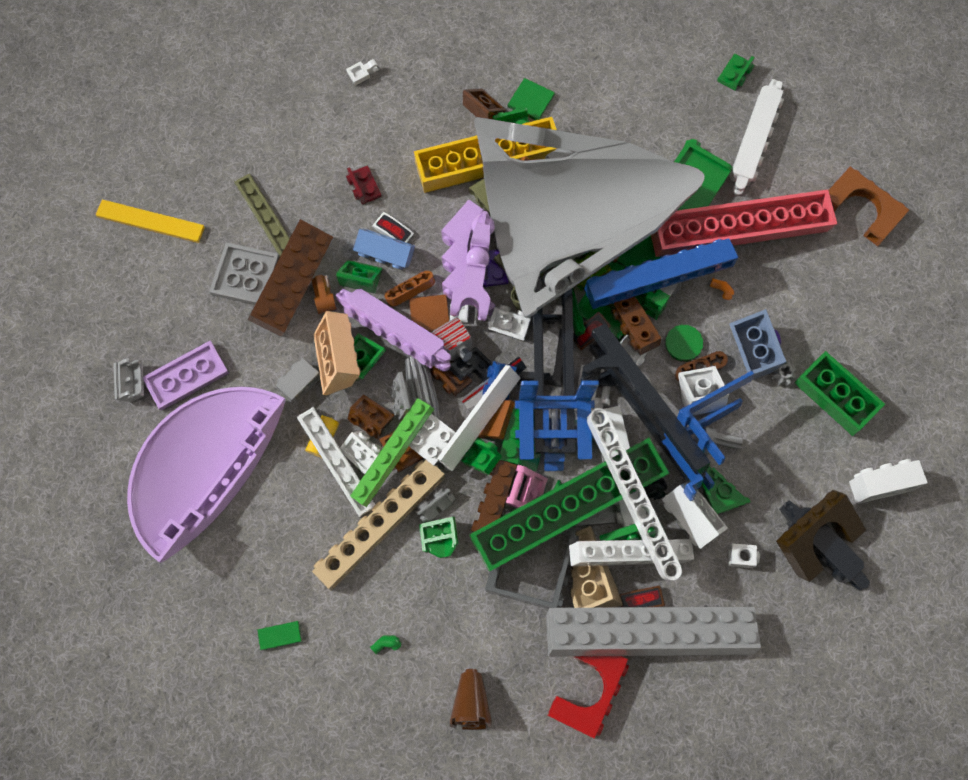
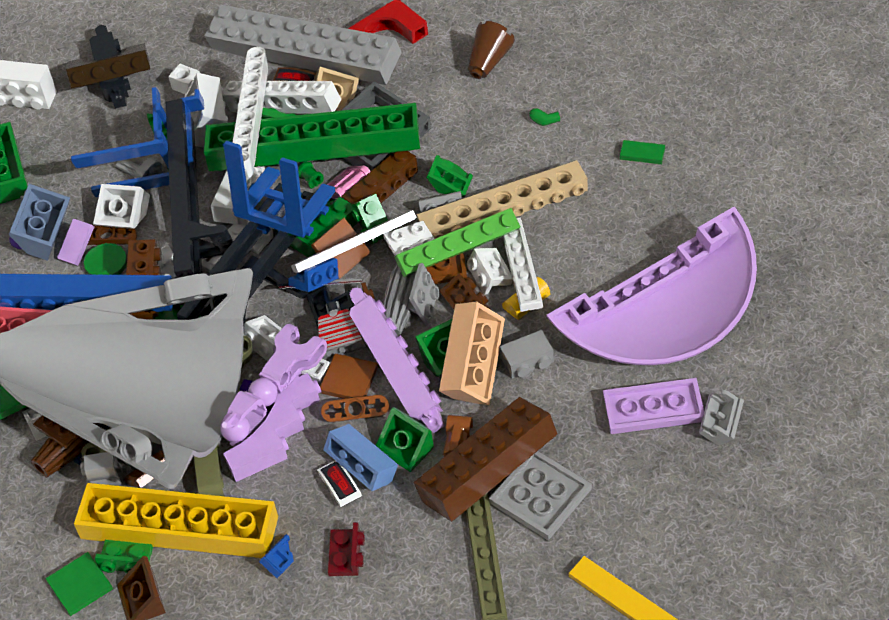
camera: 150 degrees left, 20 degrees down
none -> lavender tile [57,219,94,266]
none -> blue tile [259,534,294,578]

